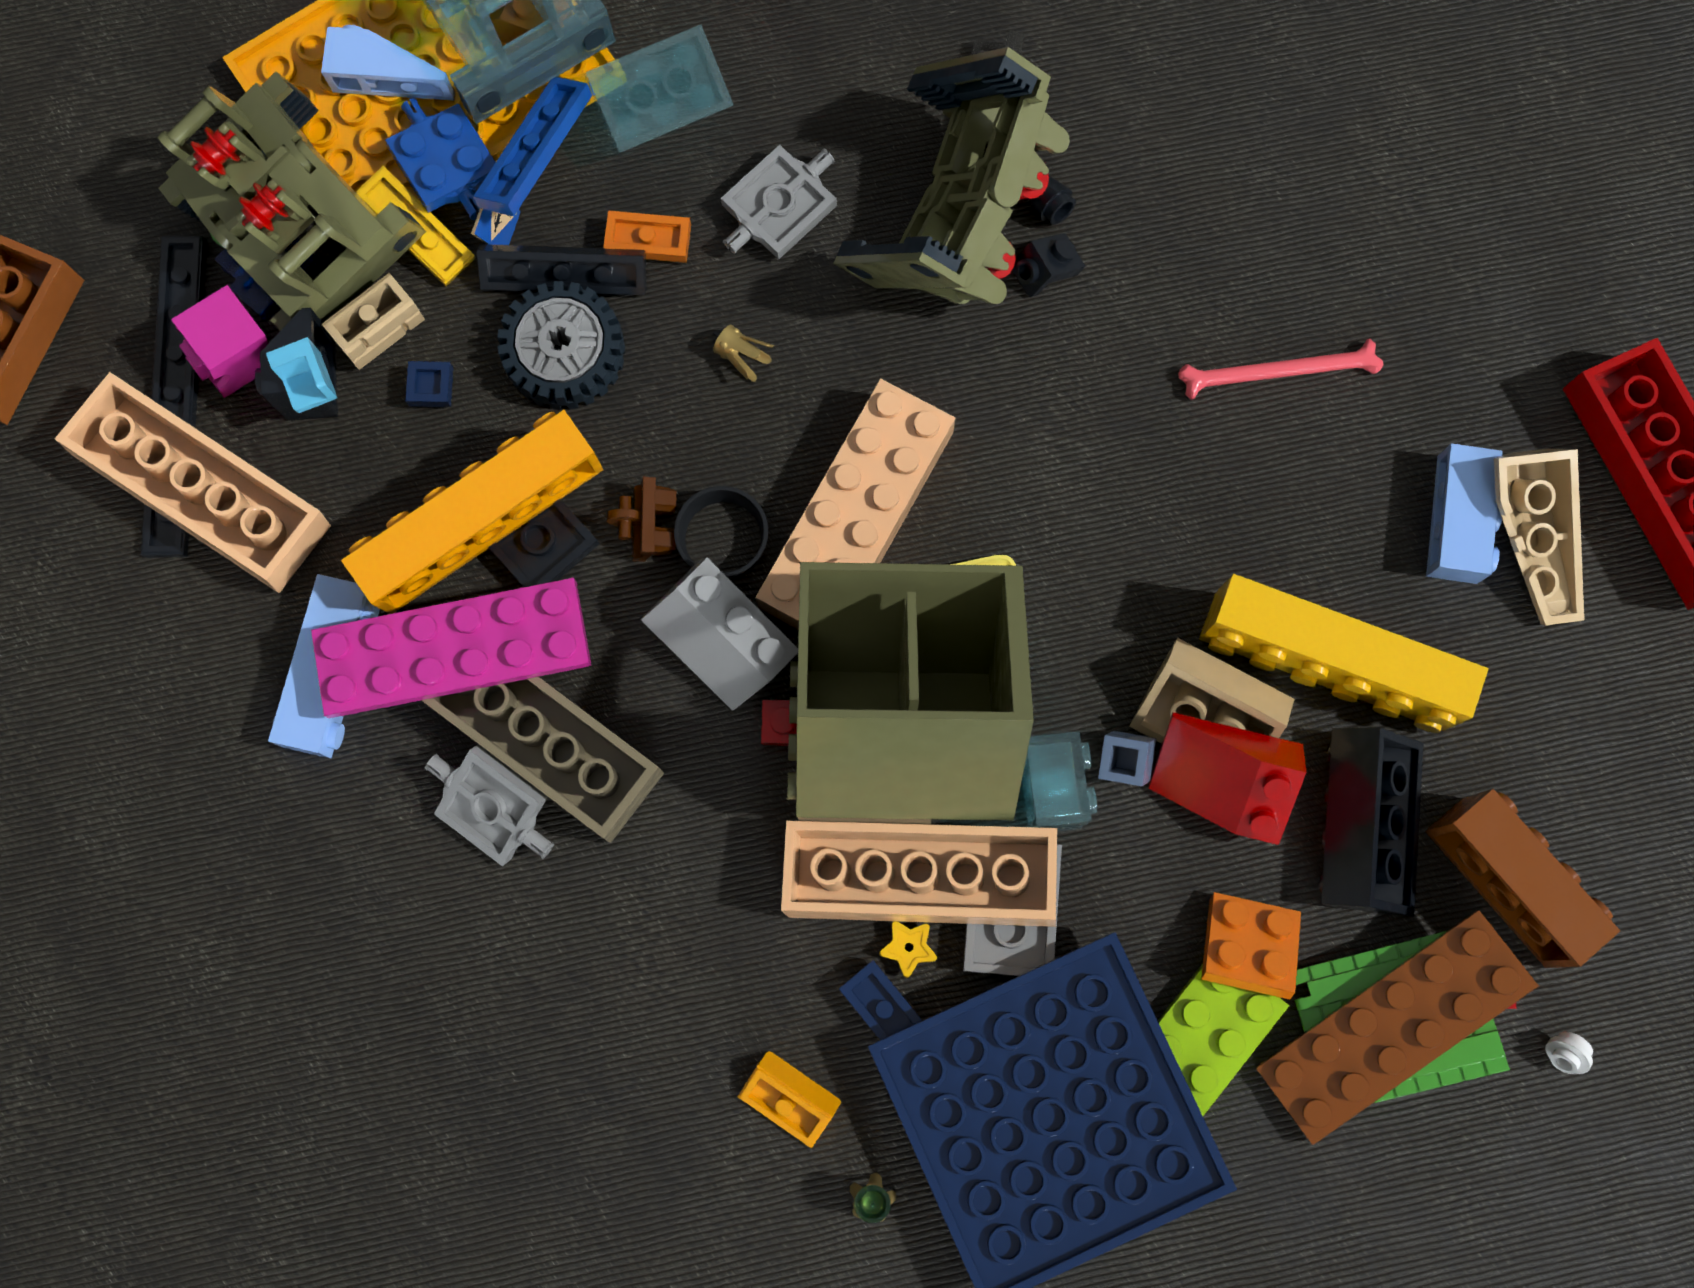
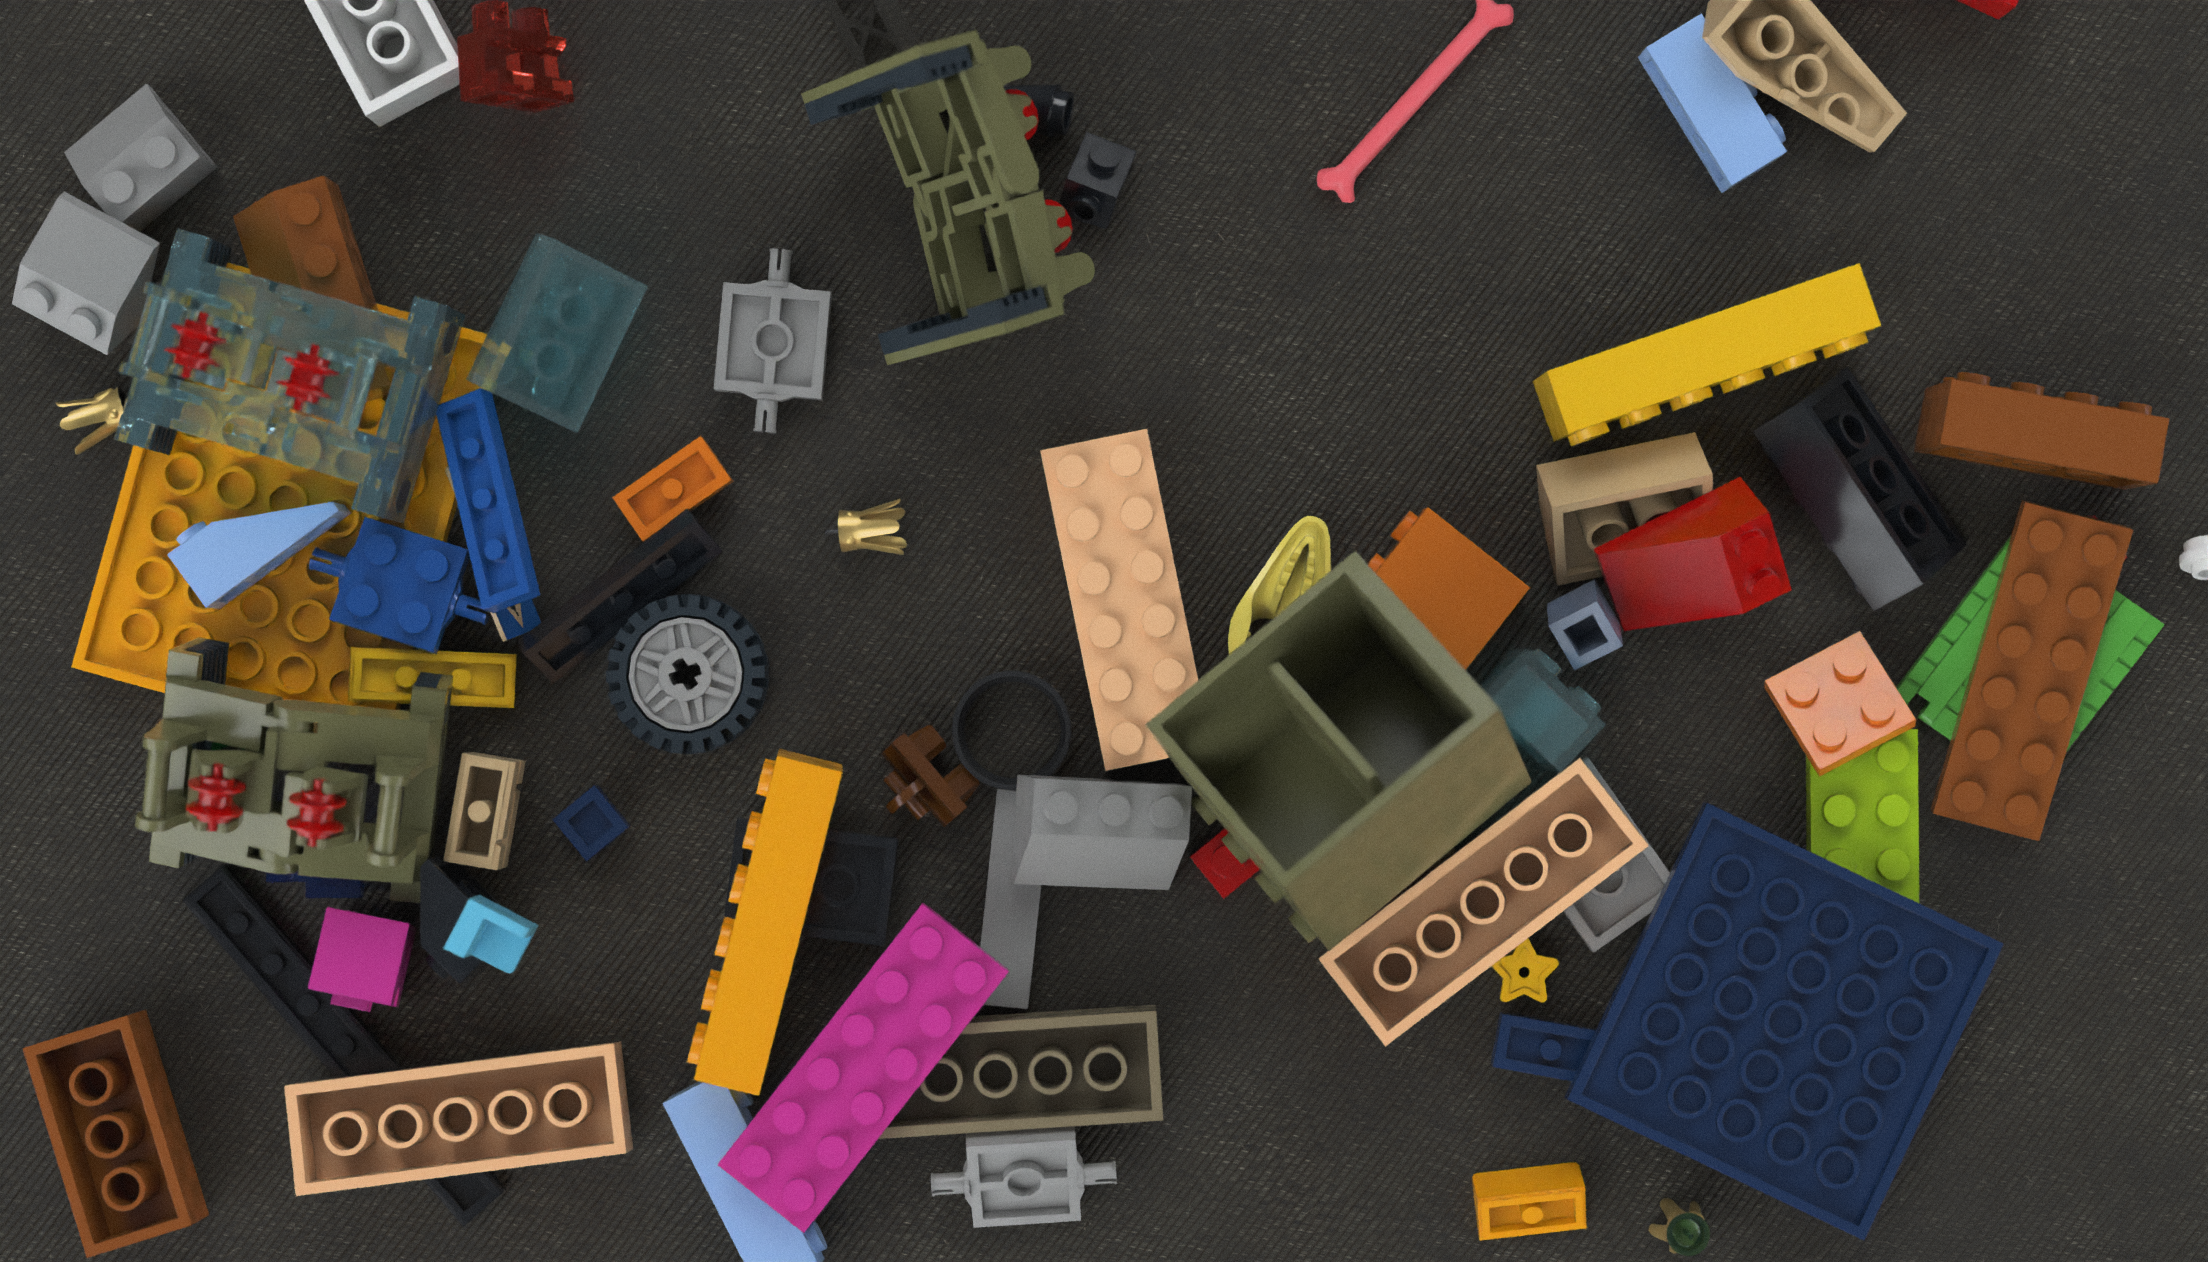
camera: 40 degrees left, 10 degrees up
none -> light grey tile [980,788,1041,1009]
none -> orange brick [1367,507,1530,670]

